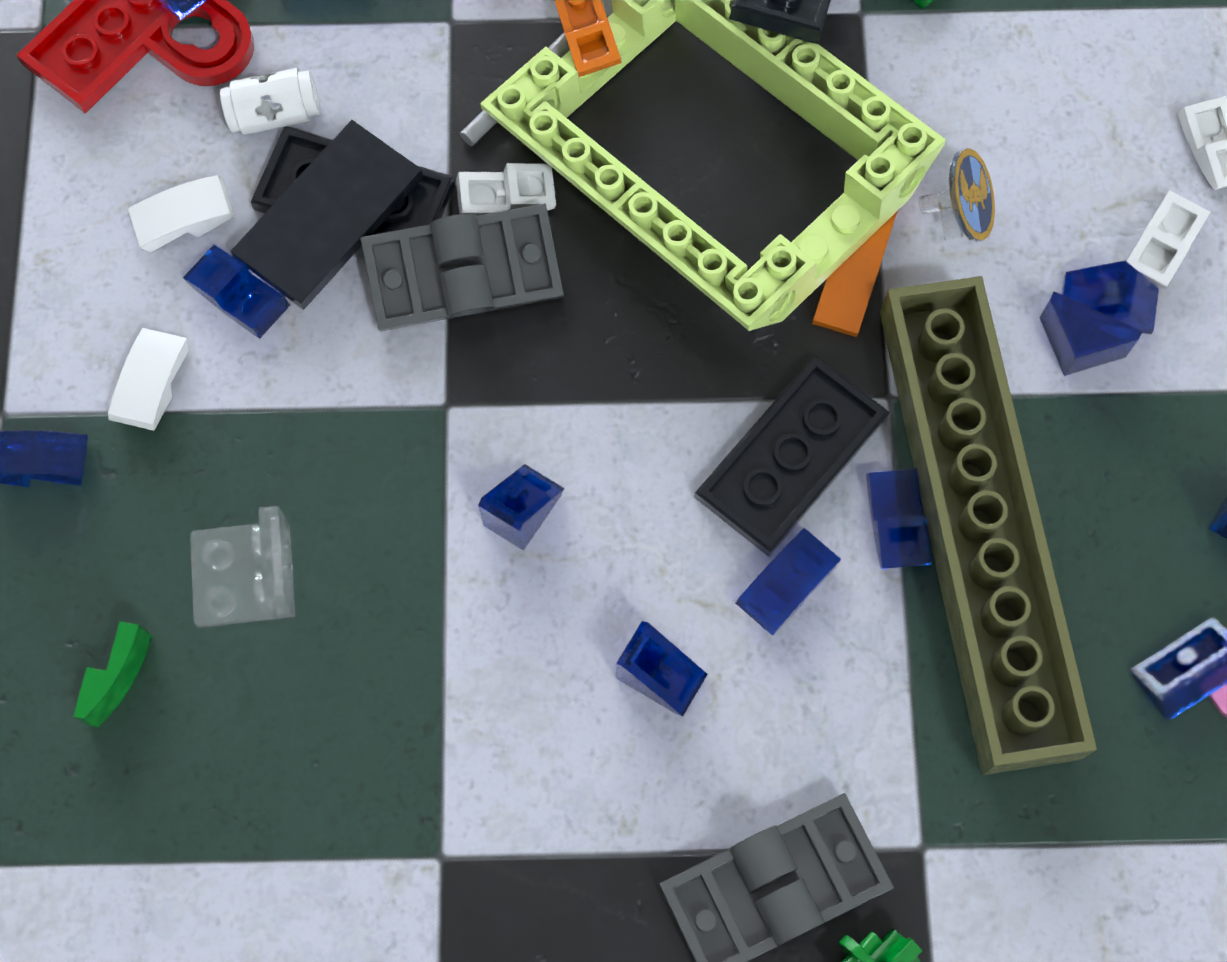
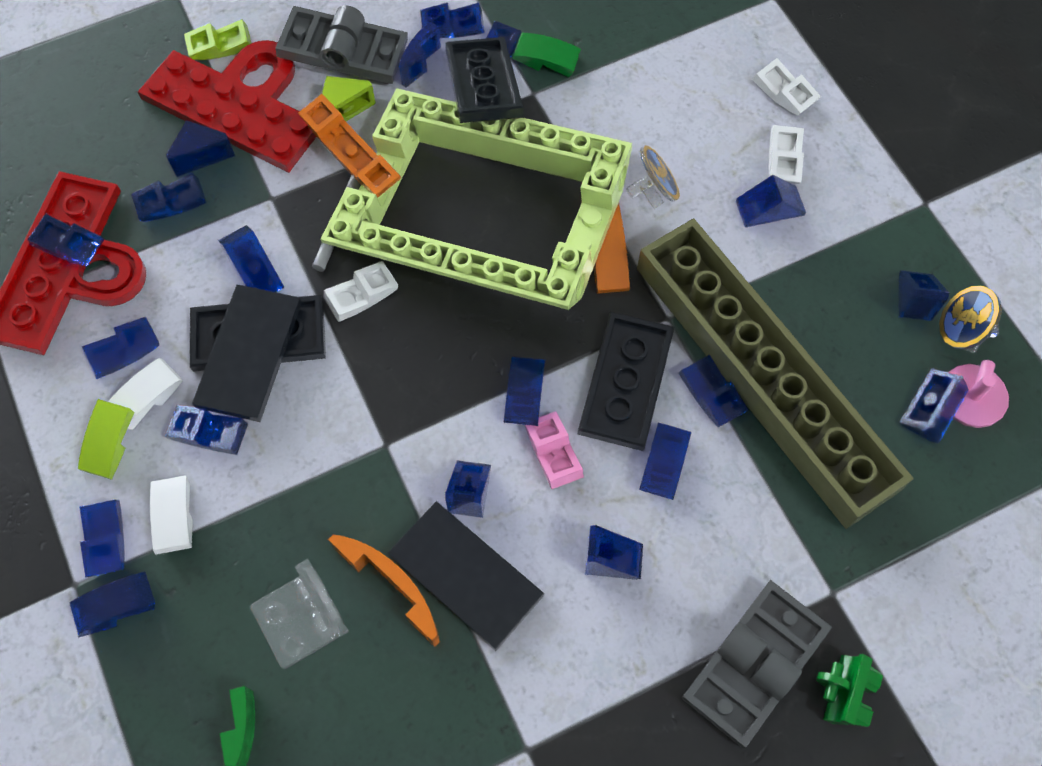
camera: 25 degrees left, 5 degrees down
white piece [220,68,321,135] -> none
dark grey plate [361,203,564,332] -> none
clear blue slope [1039,291,1143,376] -> none
none -> lime slope [78,399,135,480]
none -> clear blue slope [79,499,125,578]
none -> clear blue slope [82,317,160,379]
none -> clear blue slope [218,225,284,292]
none -> orange slope [328,534,440,647]
none -> black tile [387,501,544,651]
none -> clear blue slope [504,357,545,426]
none -> bright pink slope [524,411,584,489]

